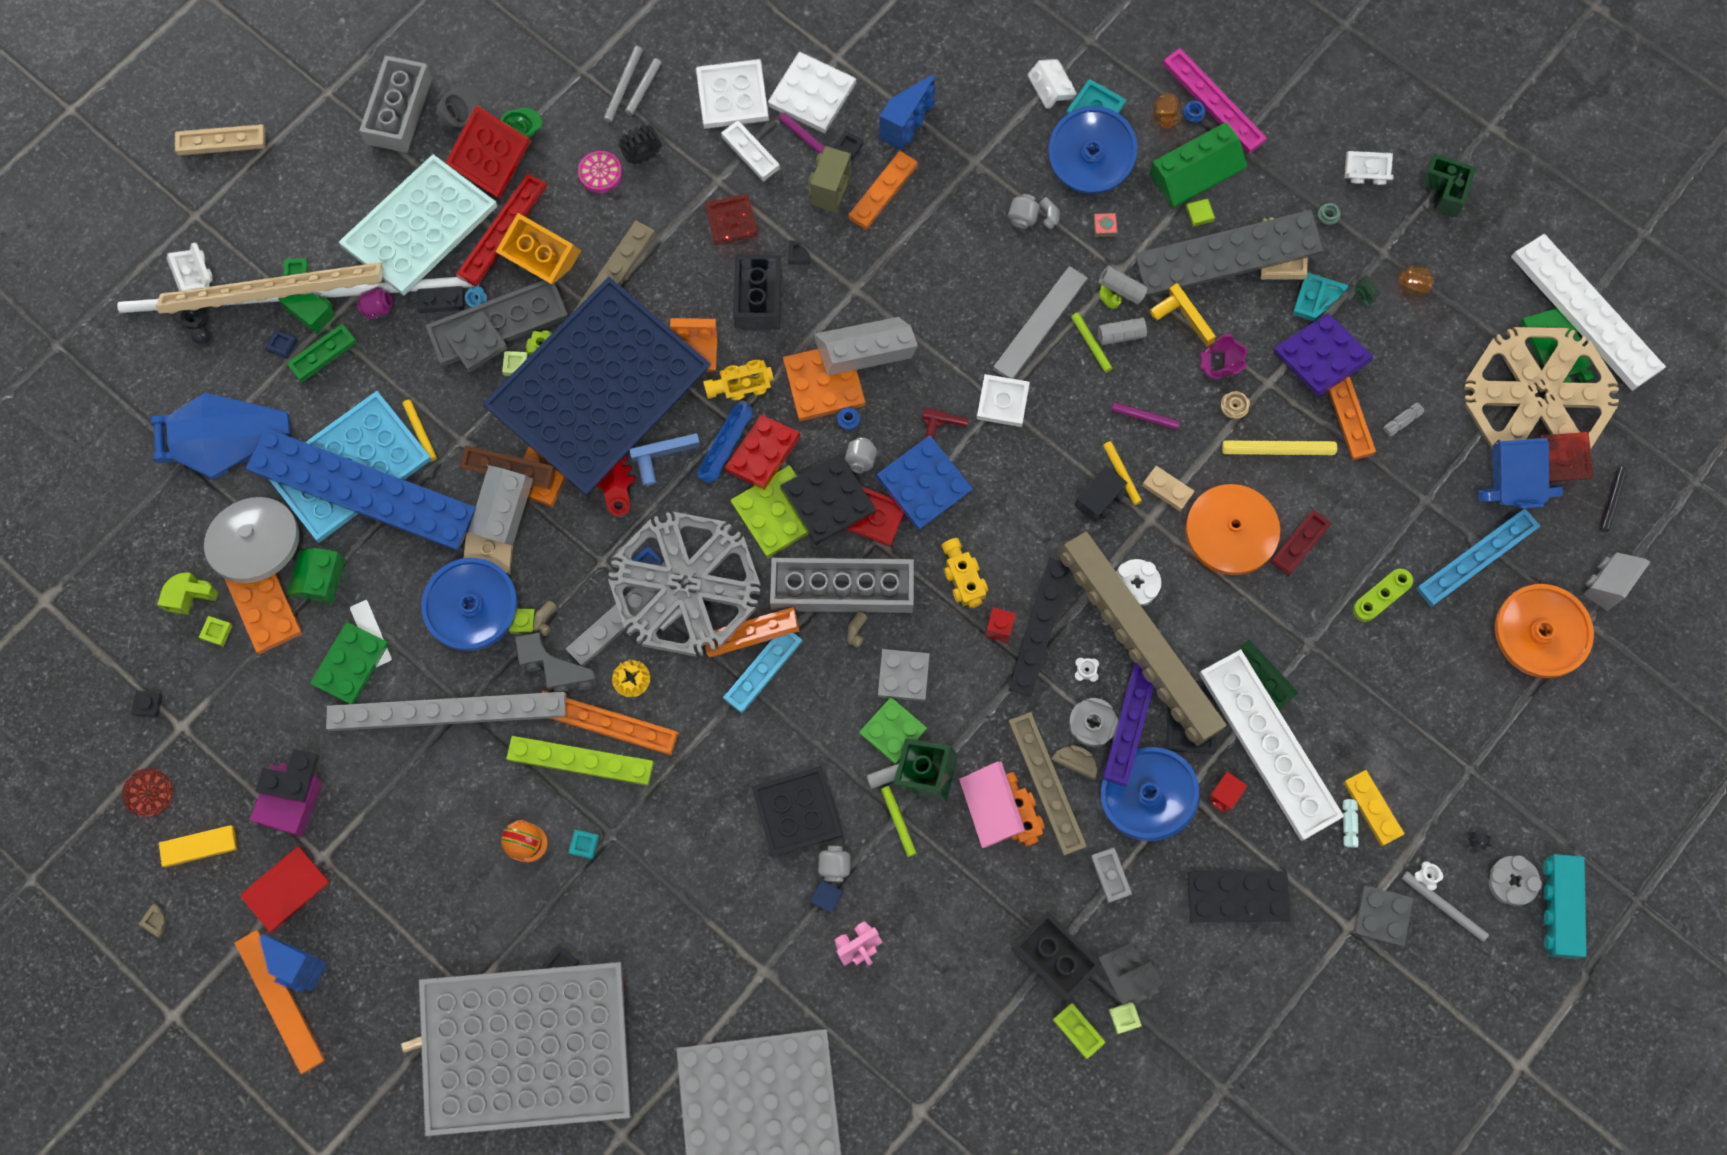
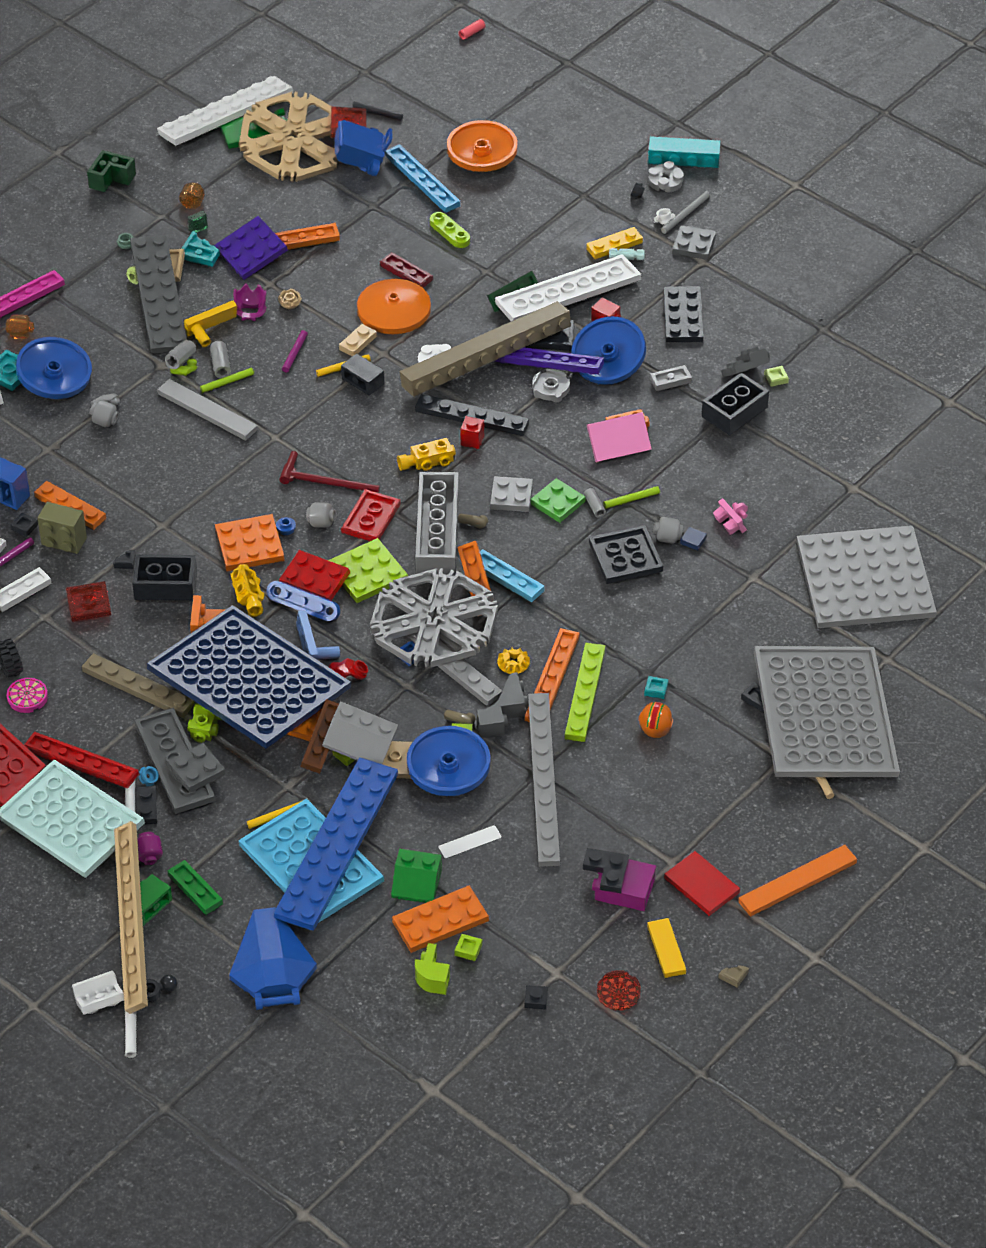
camera: 90 degrees left, 25 degrees down
light grey dish [204,497,299,583] -> none
blue slope [259,934,328,992] -> none
dark blue tile [265,329,297,359] -> none
green plate [284,258,309,276] -> none
green plate [310,622,389,704] -> none
light orange slope [496,213,581,285] -> none
yellowish green plate [502,351,529,376] -> none
black plate [780,454,876,545] -> none
light grey slope [814,317,918,376] -> none
blue plate [875,436,973,531] -> none
dark green slope [894,739,958,801] -> none
white plate [977,374,1030,427] -> none
dark tan plate [1008,712,1087,857] -> none
dark tan tile [1051,745,1097,781] -> none
lime plate [1053,1003,1106,1059] -> none
white plate [1075,658,1099,682] -> none
tile [1093,213,1118,237] -> none
green slope [1149,122,1247,208] -> none
blue plate [1183,101,1205,123] -> none
lime tile [1186,199,1215,227] -> none
light yellow axle [1222,441,1337,455] -> none
white bracket [1344,151,1394,185] -> none
light grey axle [1383,403,1424,437] -> none
light grey slope [1583,552,1650,611] -> none

